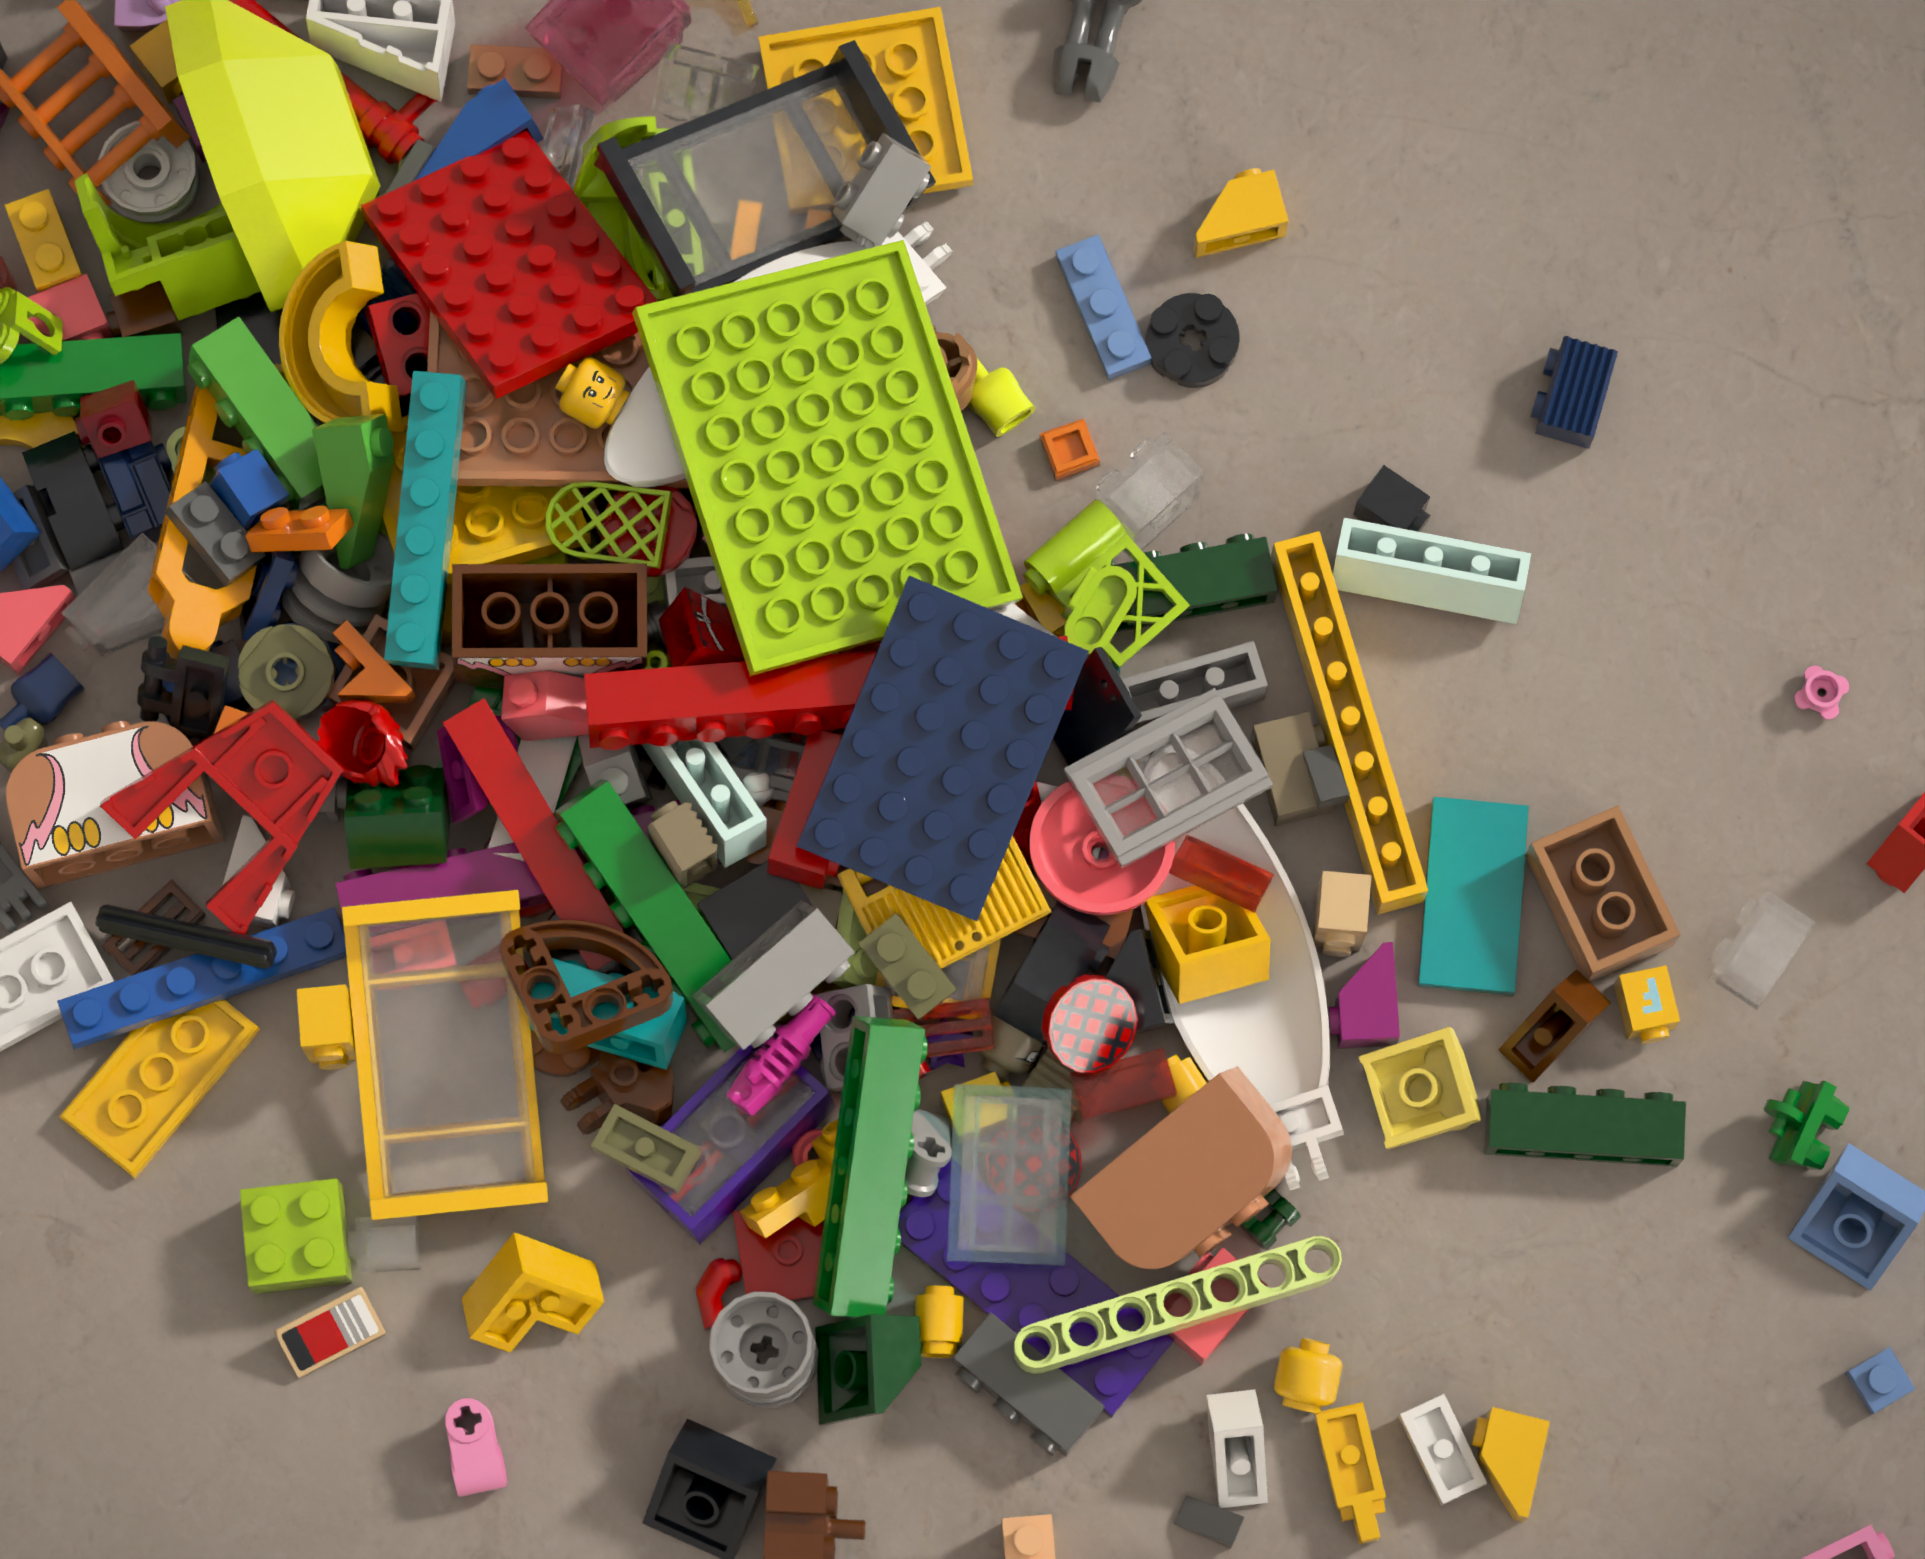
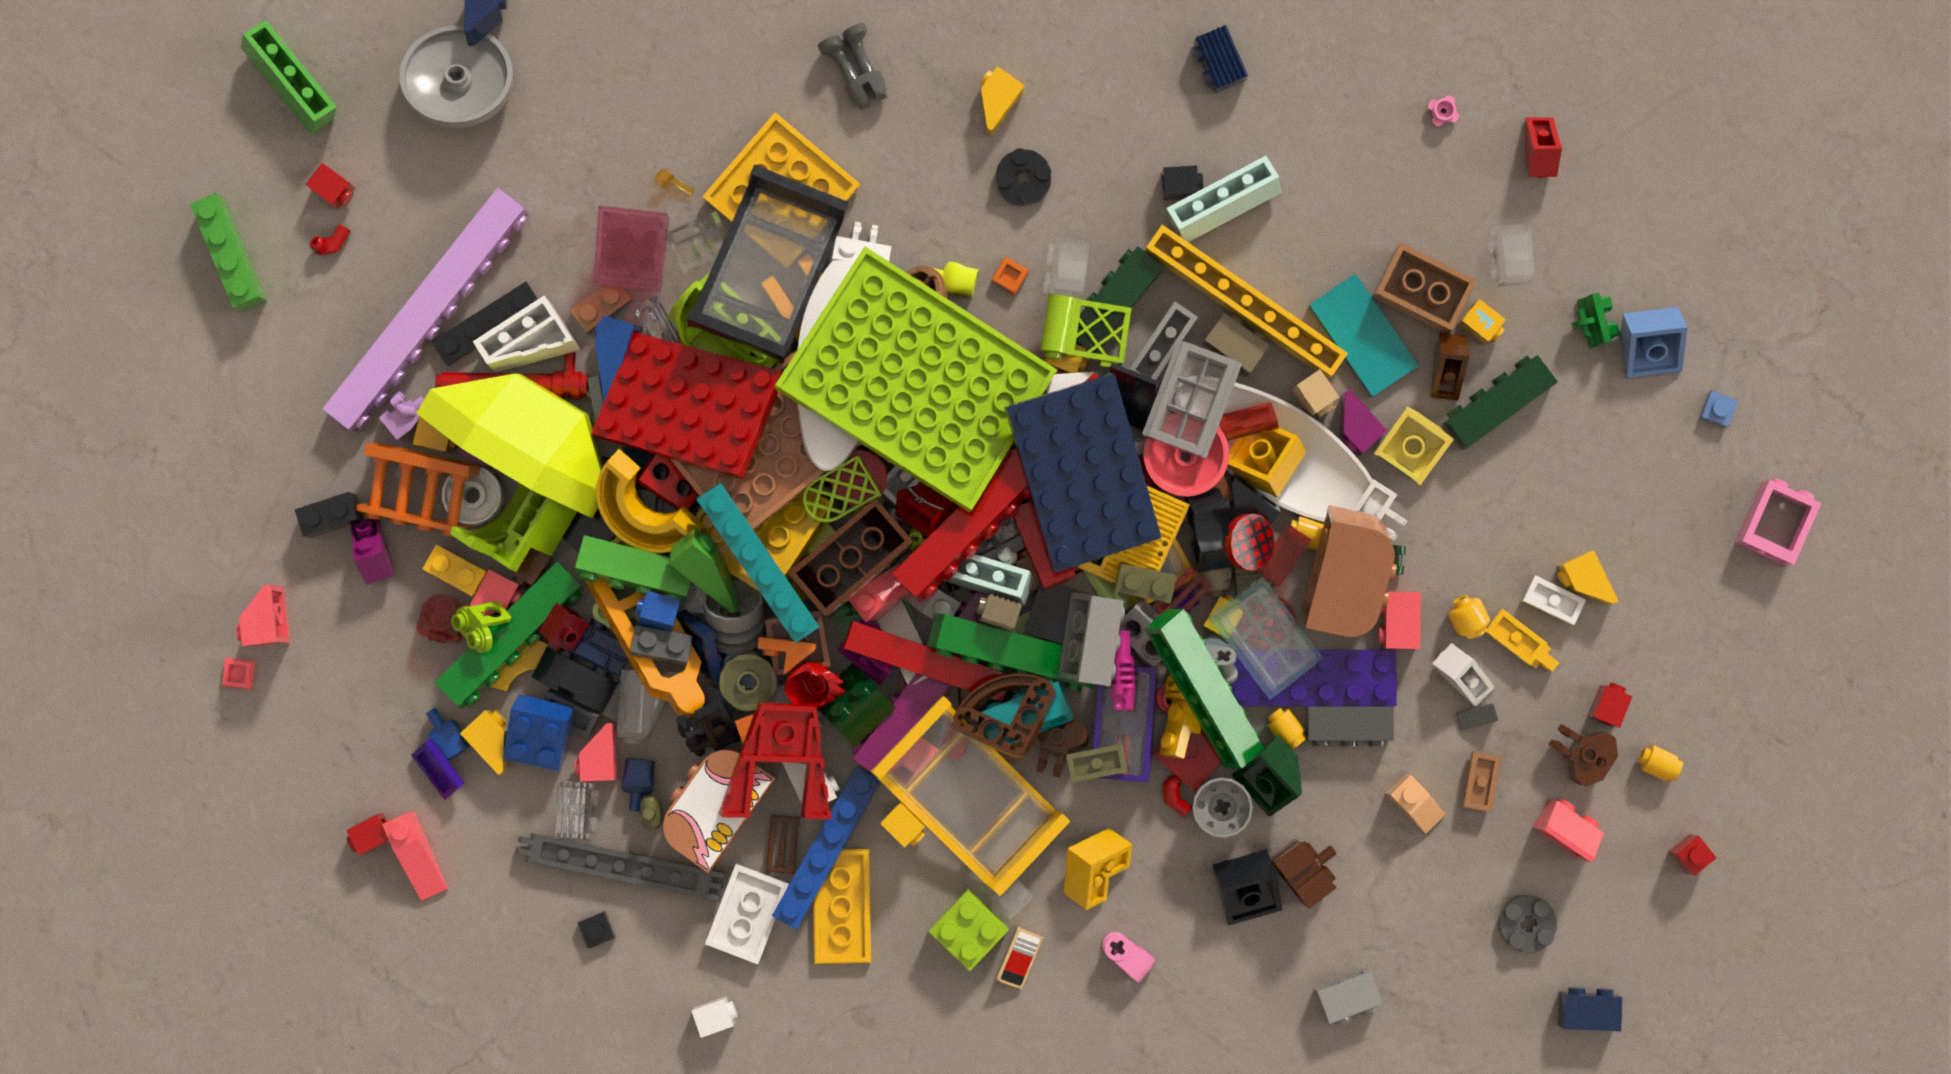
camera: 45 degrees left, 10 degrees up
black axle [95,904,277,969] -> none
orange plate [245,506,354,552] -> none
yellow head [555,357,630,429] -> none
light grey brick [833,133,931,246] -> none
yellowish green beam [1014,1236,1342,1374] -> none
medium blue plate [1055,234,1152,380] -> none
lime bracket [1061,566,1137,656] -> none
dark grey piece [1303,745,1350,809] -> none

